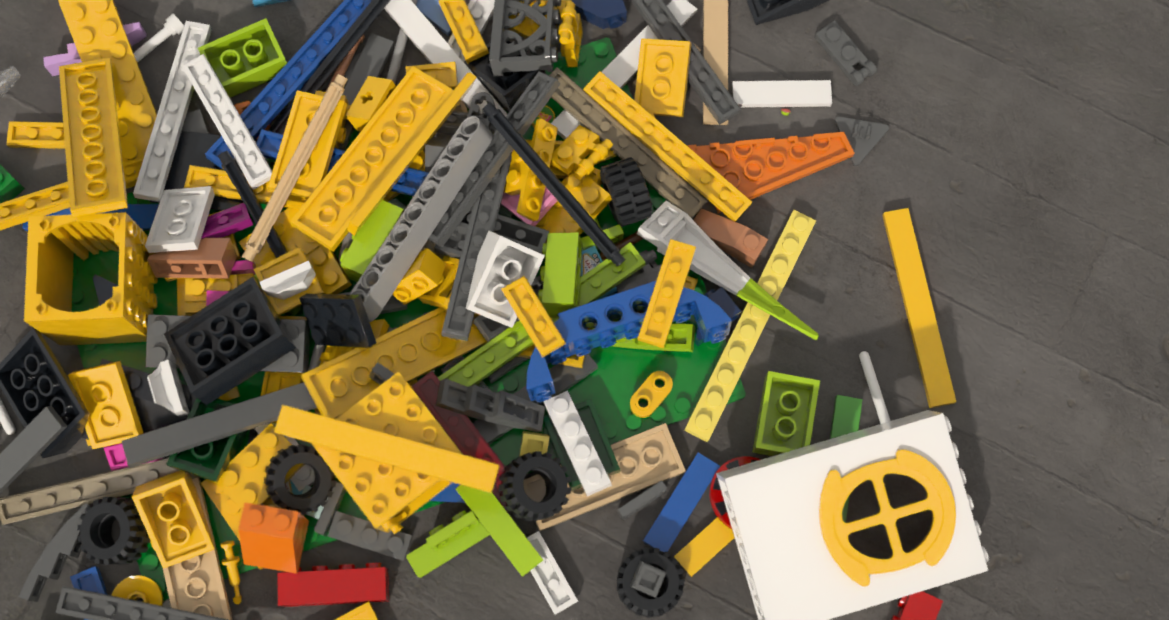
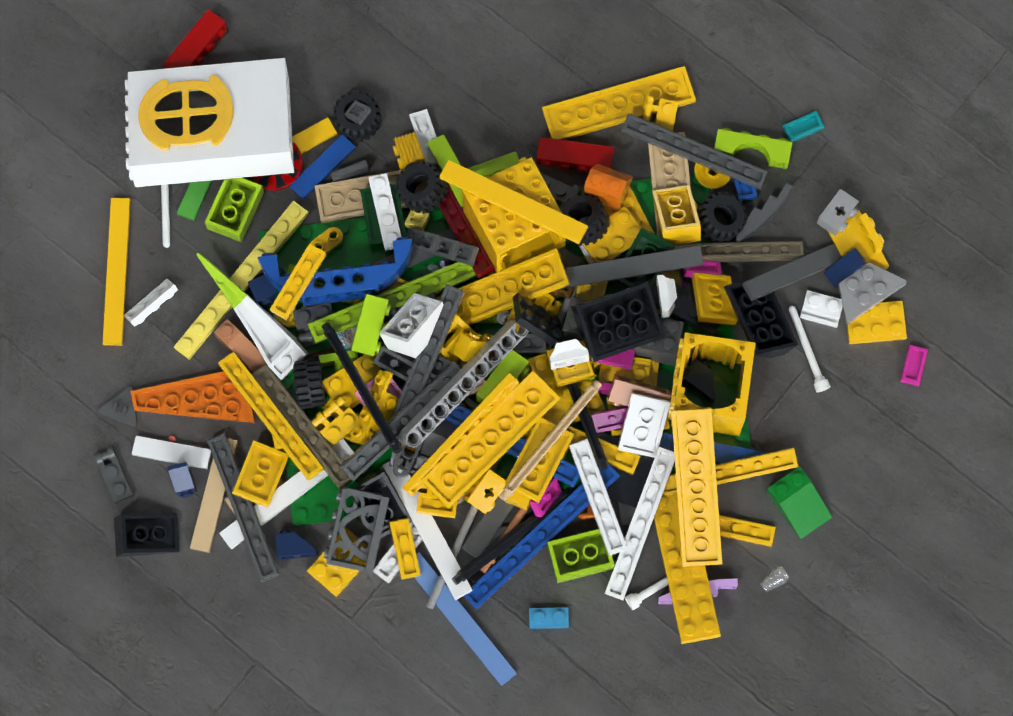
camera: 165 degrees left, 0 degrees up
yellow piece [221,541,242,604] -> none
dark grey tile [369,362,395,385] -> none
yellow tile [501,276,565,358] -> none
yellow plate [558,1,583,67] -> none
none -> white plate [124,279,178,327]
none -> slope [167,462,197,498]
none -> yellow brick [392,132,426,171]

